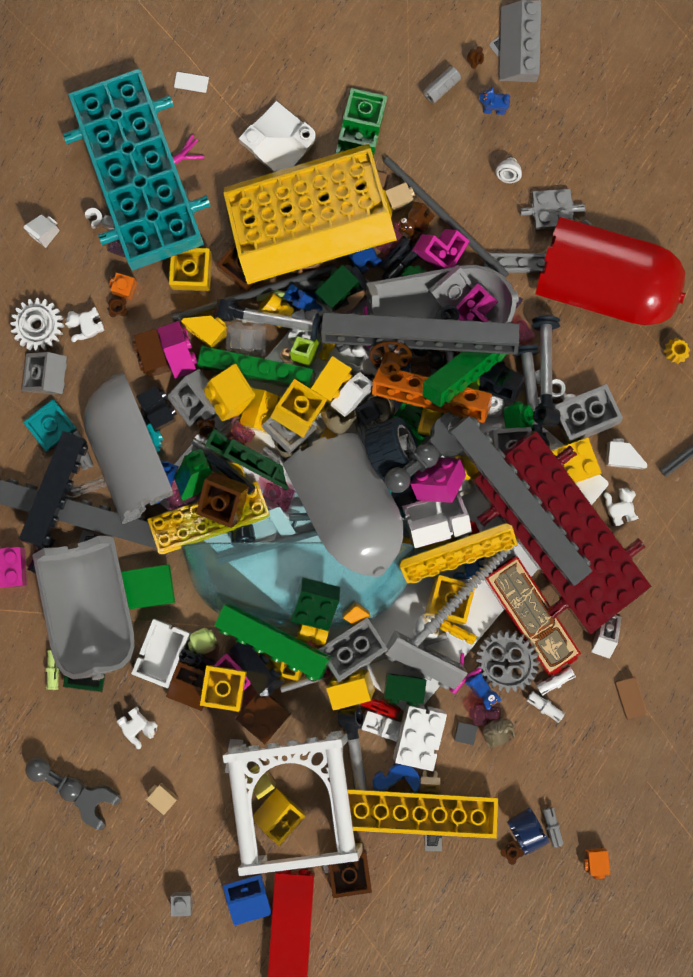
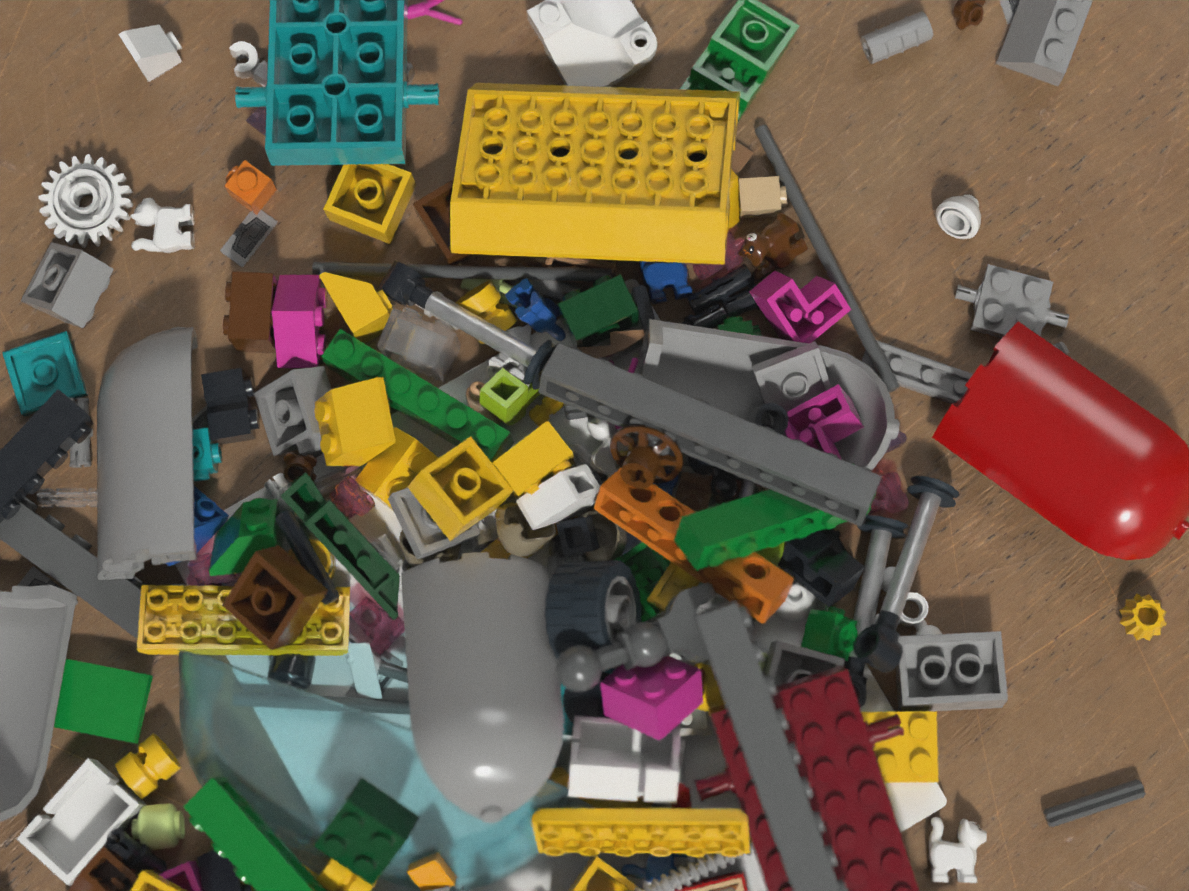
camera: 25 degrees right, 5 degrees down
reddish brown plate [108,298,128,318] -> none
blue animal [479,87,510,115] -> none
white slope [605,439,647,470] -> none
none -> yellow wheel [115,733,182,799]
none -> sticker [220,210,277,267]

